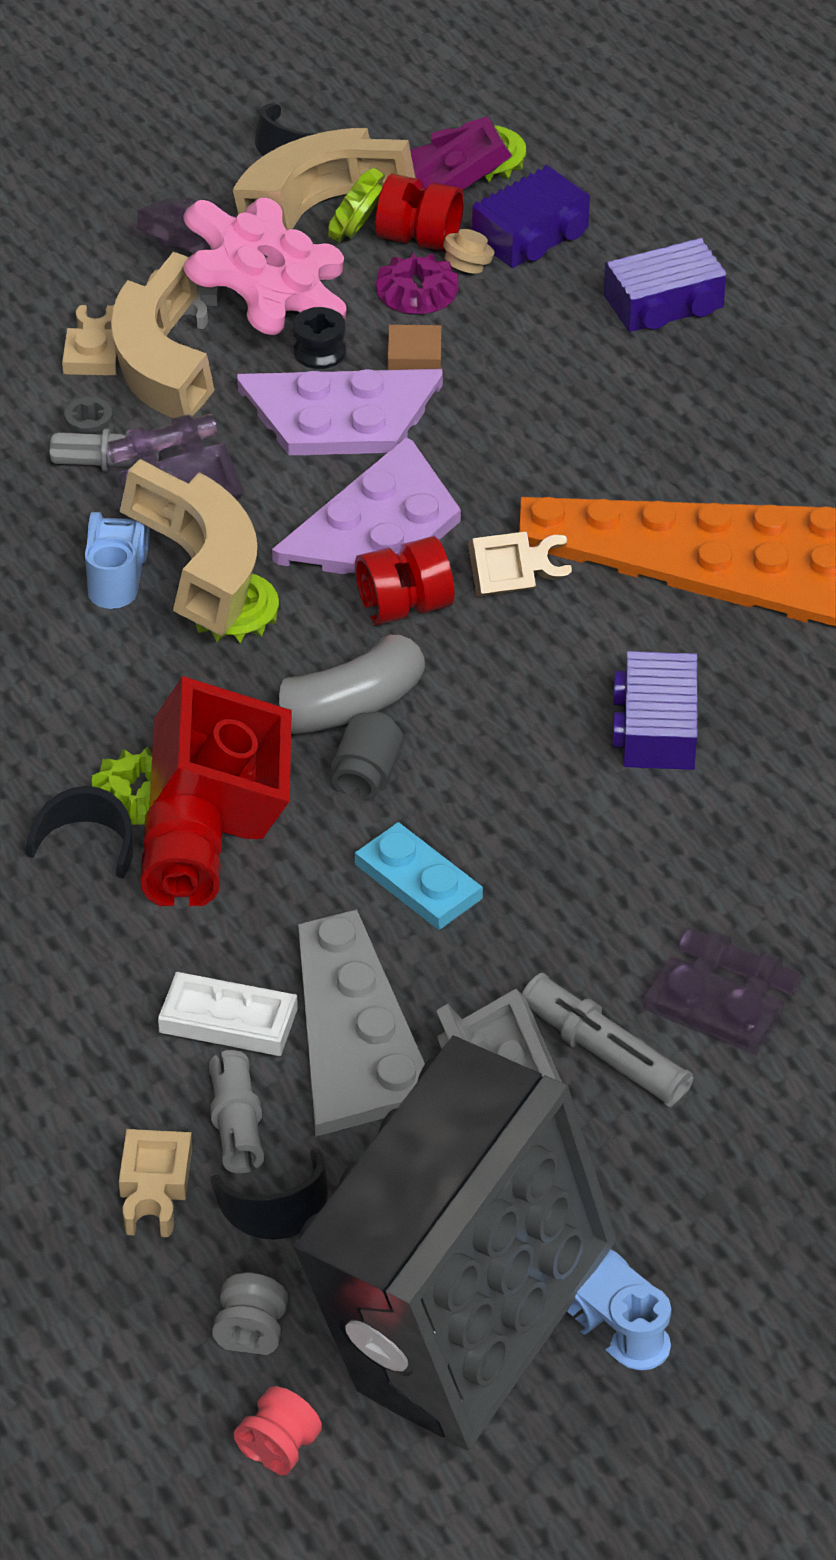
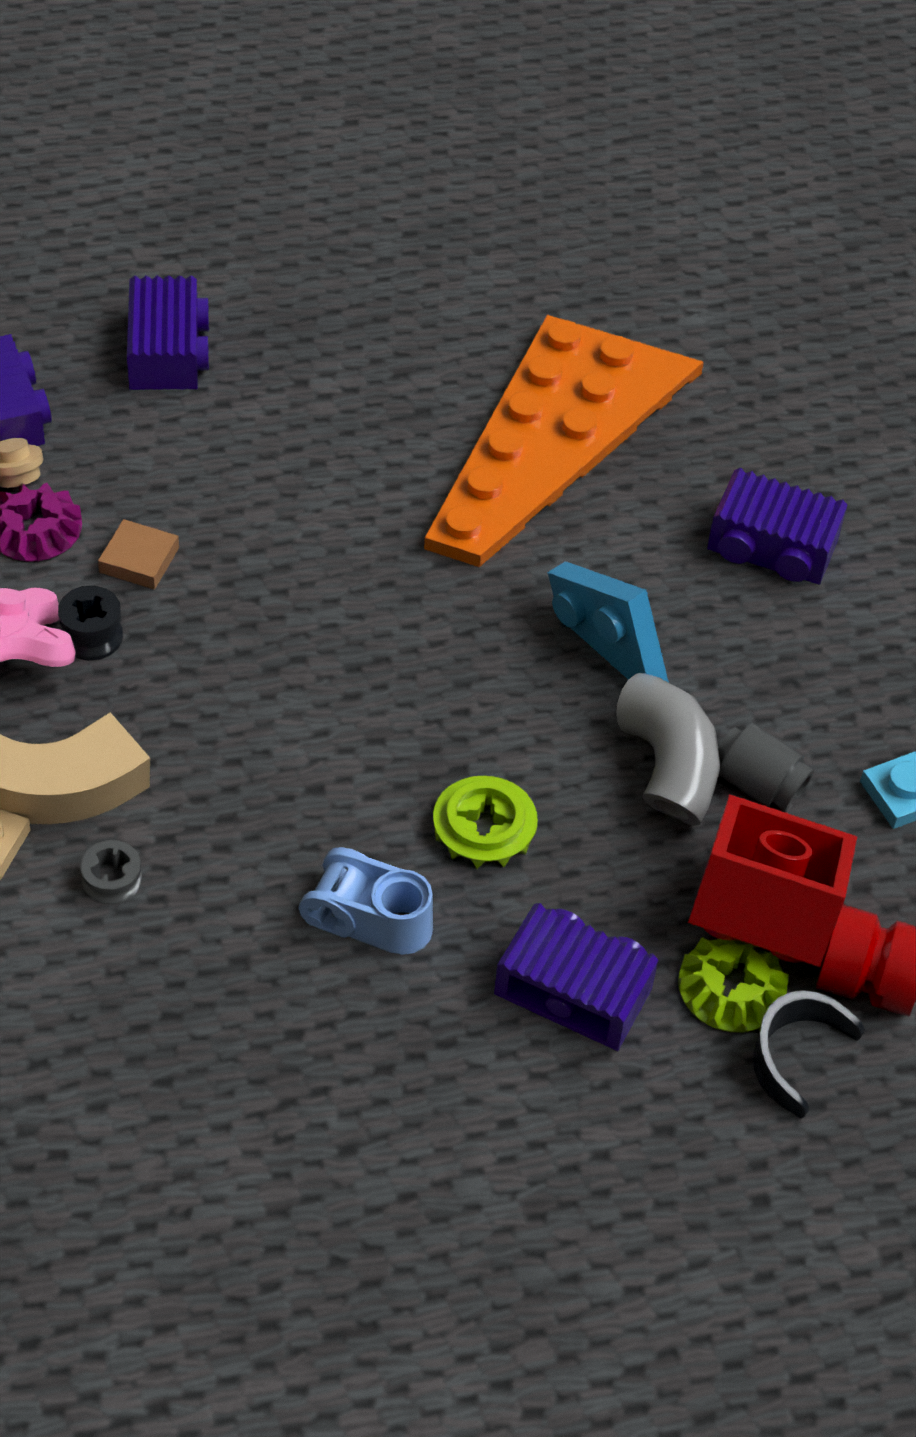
camera: 75 degrees left, 5 degrees up
light grey axle [50,429,160,472] -> none
clear purple plate [107,414,243,500] -> none
tan arch [120,459,257,636] -> none
lavender wing [237,369,443,455] -> none
lavender wing [272,437,461,575] -> none
red wheel [355,536,455,626] -> none
plate [468,531,572,597] -> none
none -> dark purple brick [494,903,658,1051]
none -> dark azure wing [547,561,669,683]

